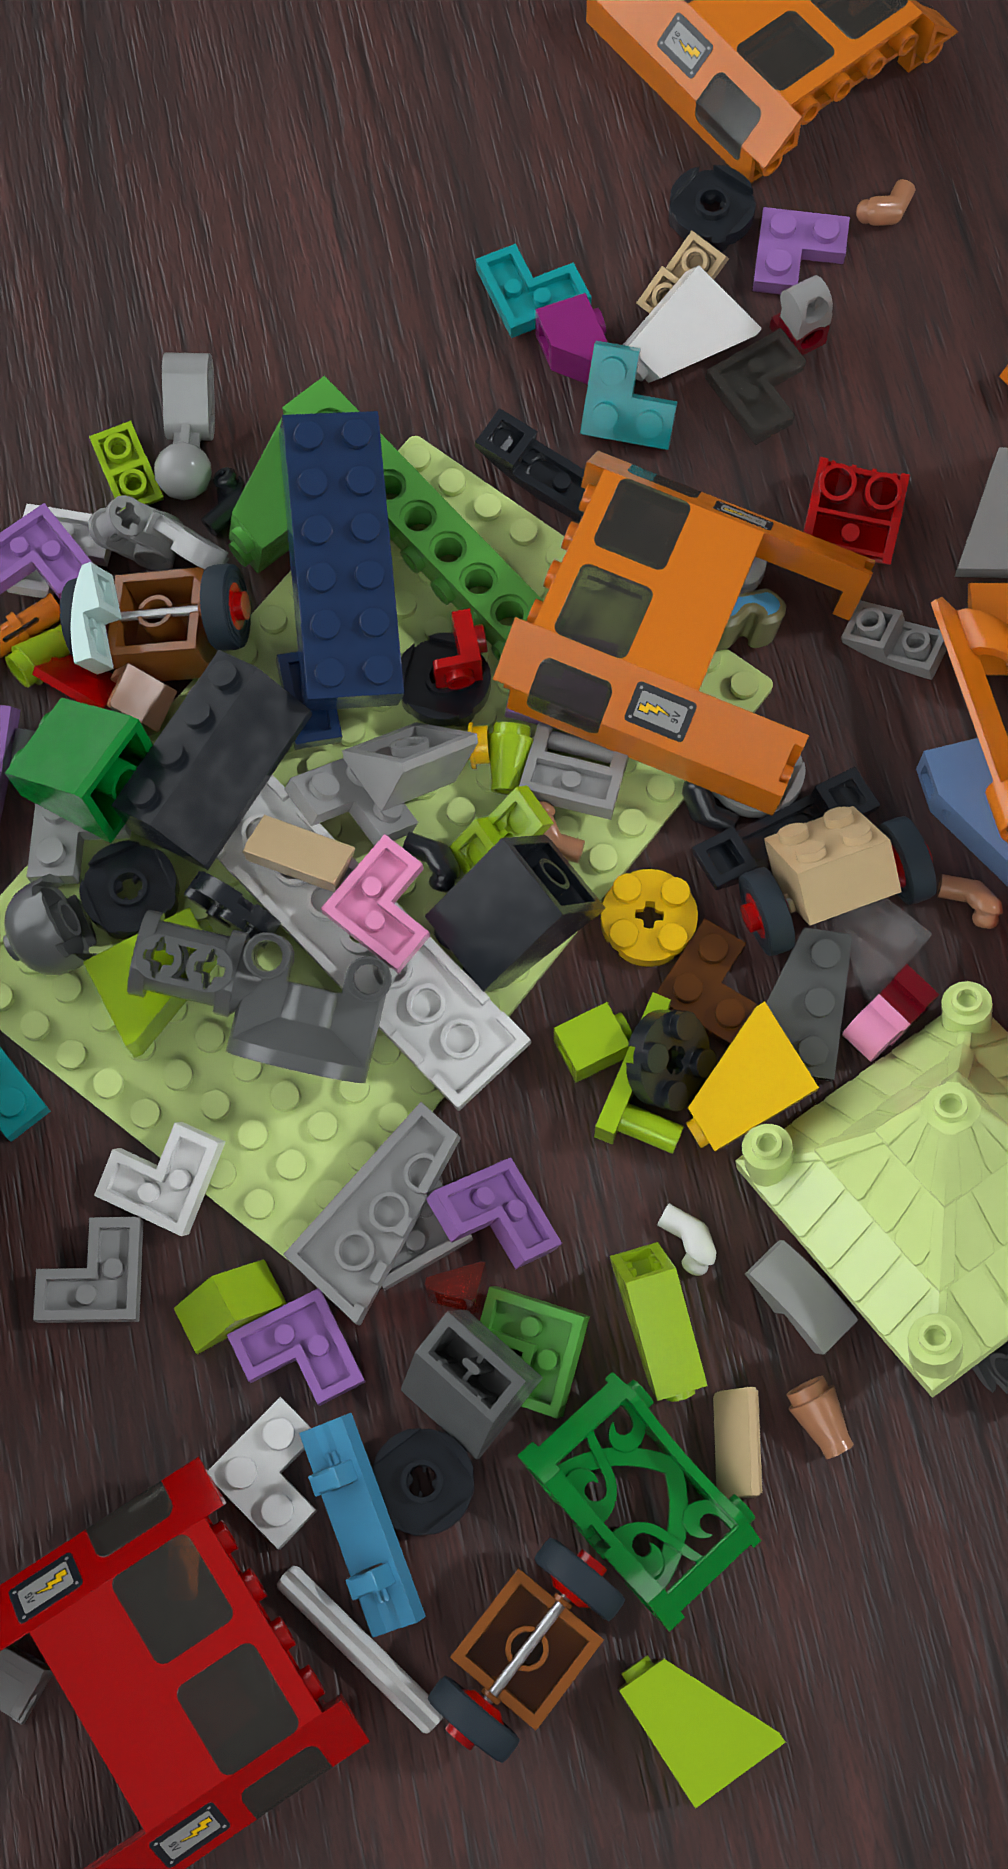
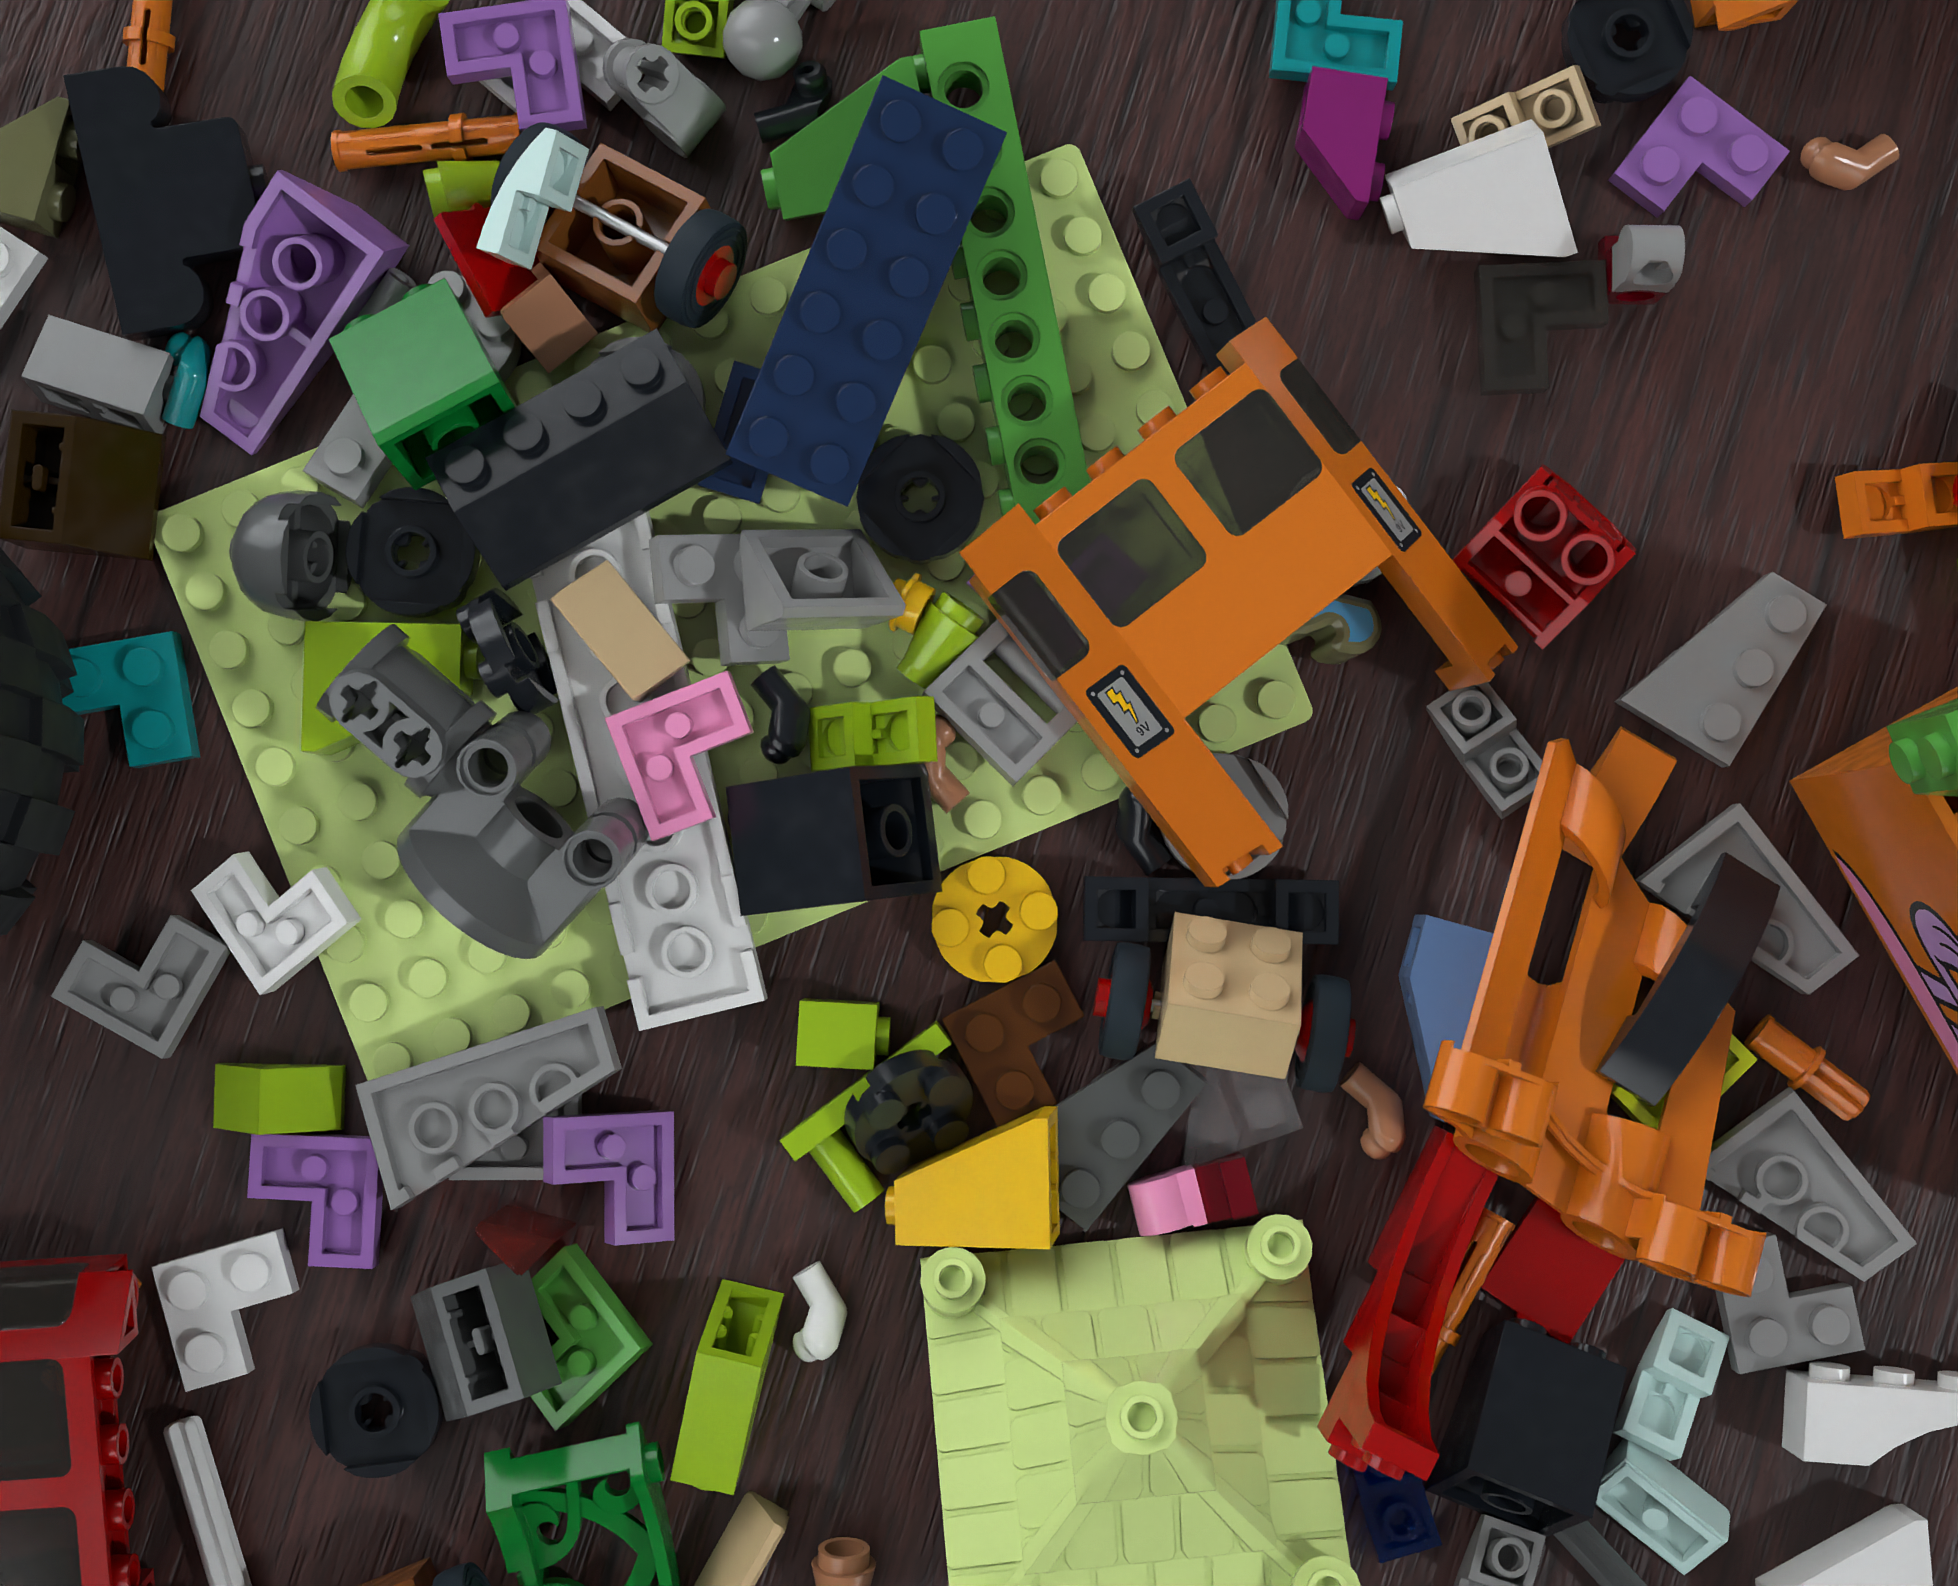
camera: 25 degrees right, 15 degrees up
light grey piece [143,510,229,569] -> none
dark azure hinge [299,1413,426,1638] -> none
red bracket [433,608,488,689] -> none
teal plate [580,341,677,450] -> none
light grey slope [745,1240,858,1354] -> none

